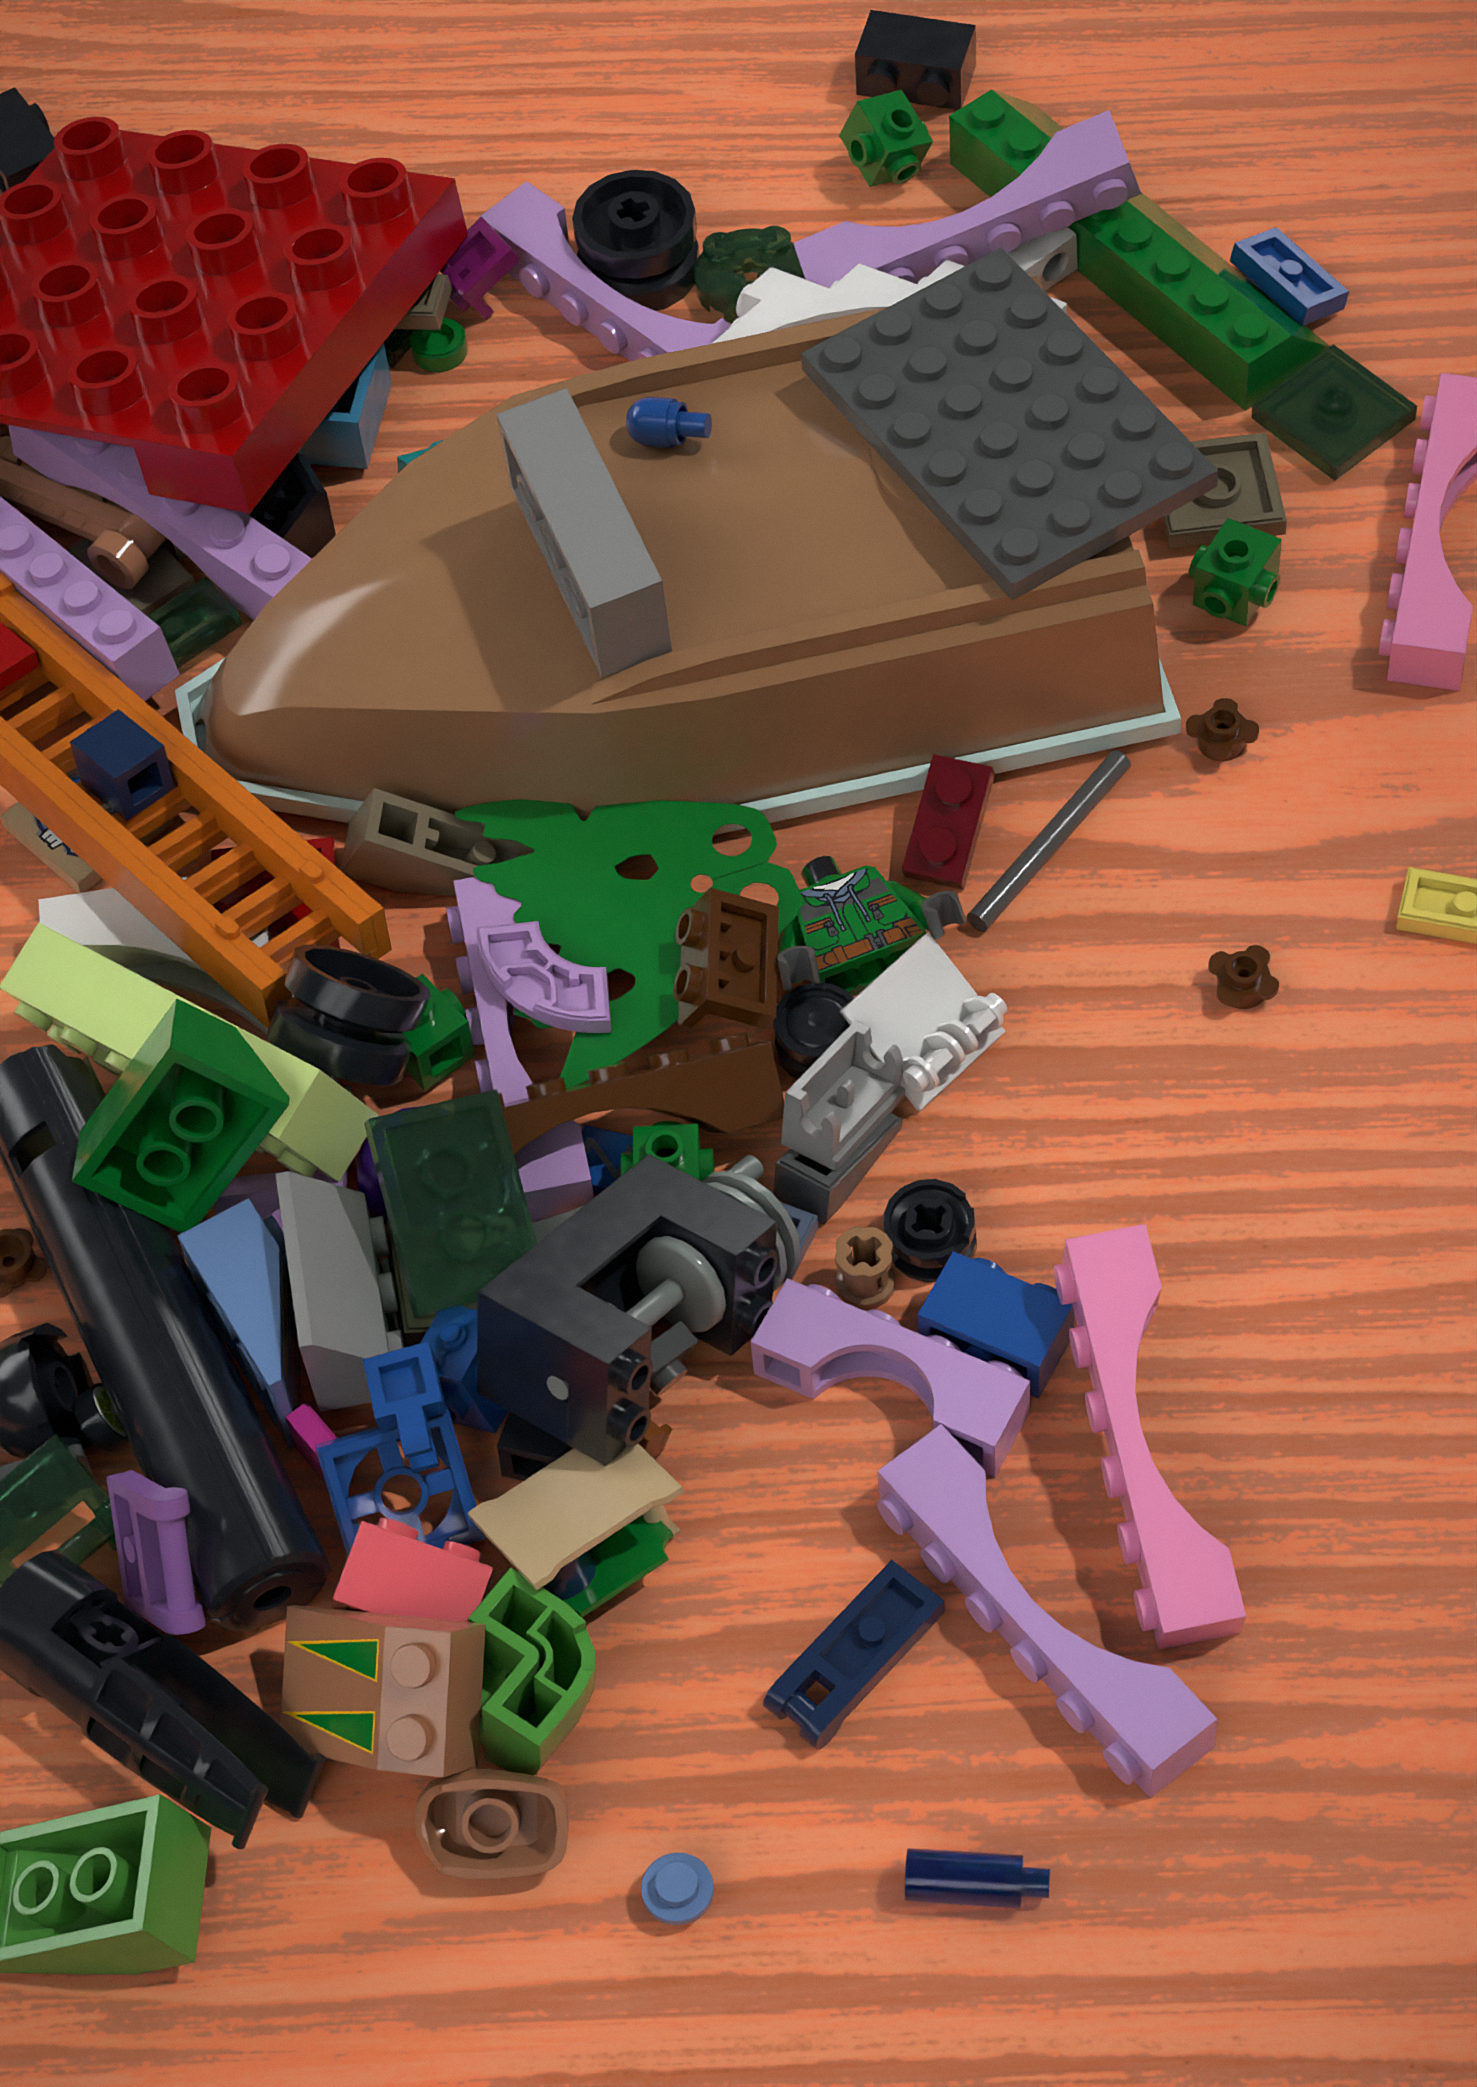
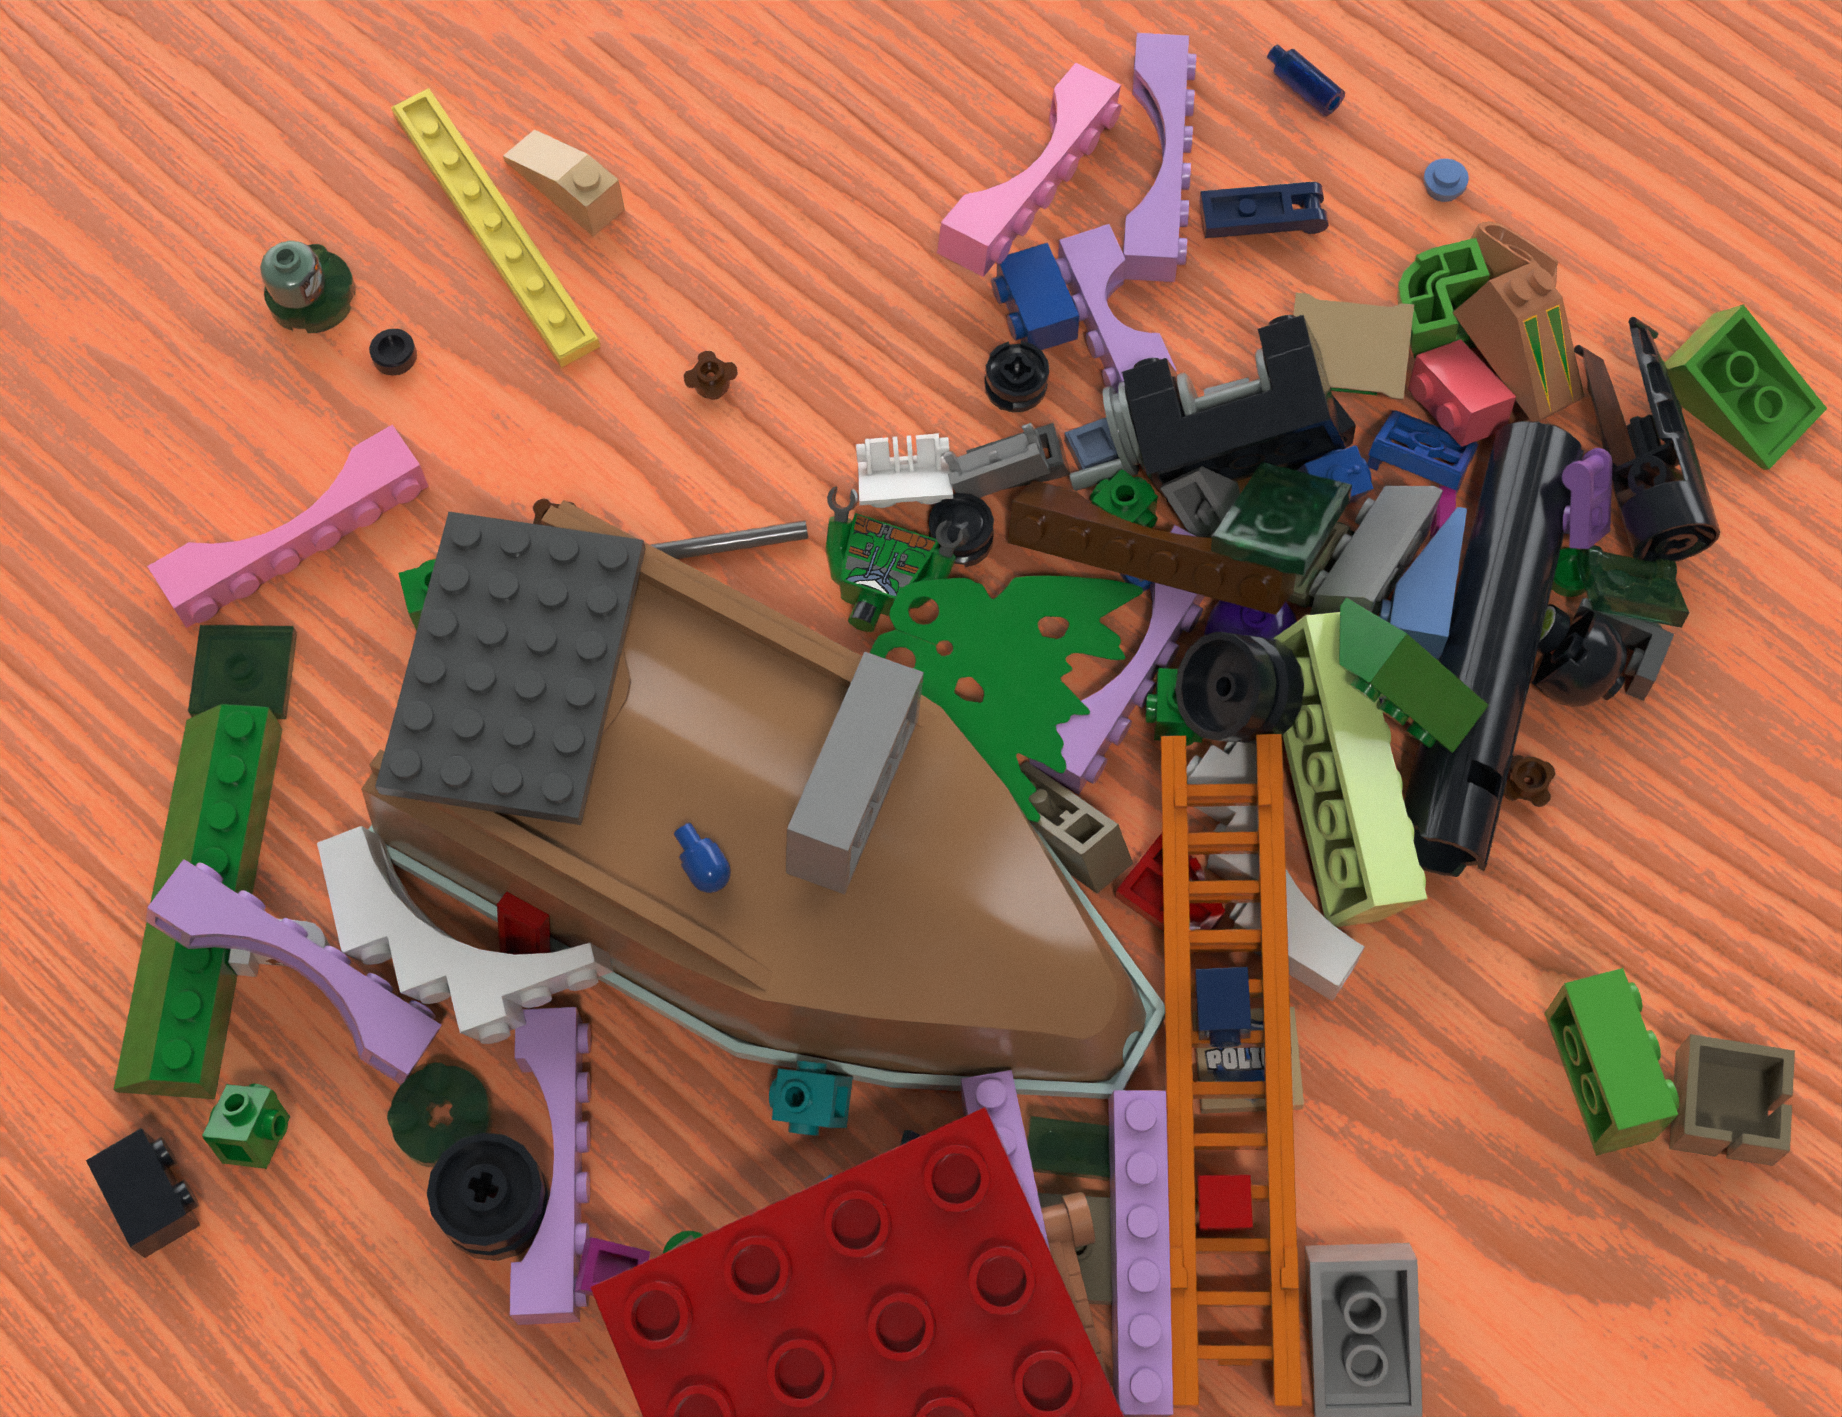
camera: 140 degrees left, 10 degrees up
blue plate [362,1341,447,1473] -> none
lavender tile [475,921,612,1033] -> none
reddish brown bracket [673,888,779,1029] -> none
medium nougat bush [835,1226,895,1310] -> none
dark red plate [902,754,995,890] -> none
dark tan plate [1162,433,1287,548] -> none
blue plate [1230,227,1349,326] -> none

